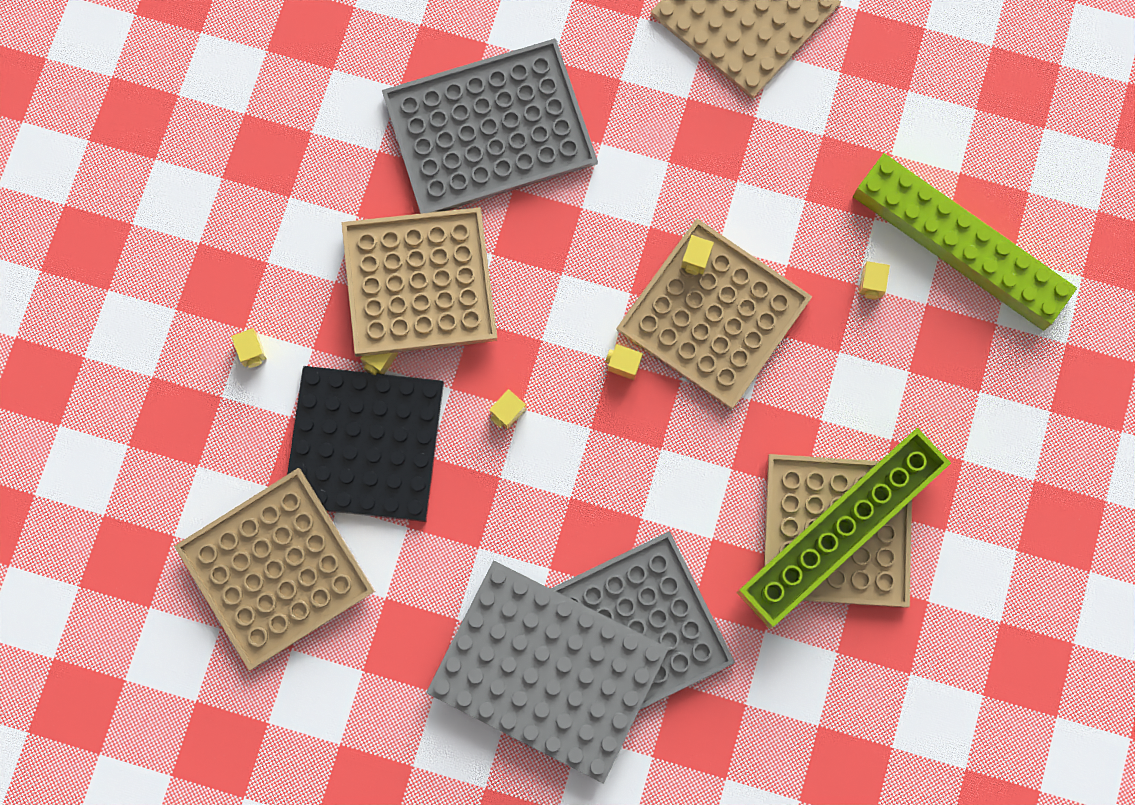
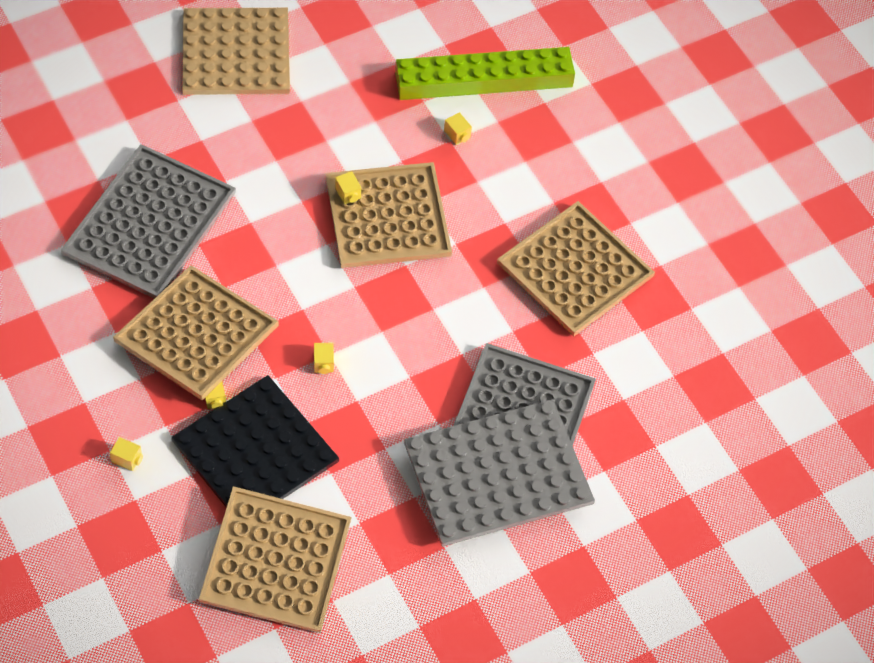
camera: 50 degrees left, 20 degrees down
light yellow brick [605,344,643,380] -> none
lime brick [736,427,951,629] -> none

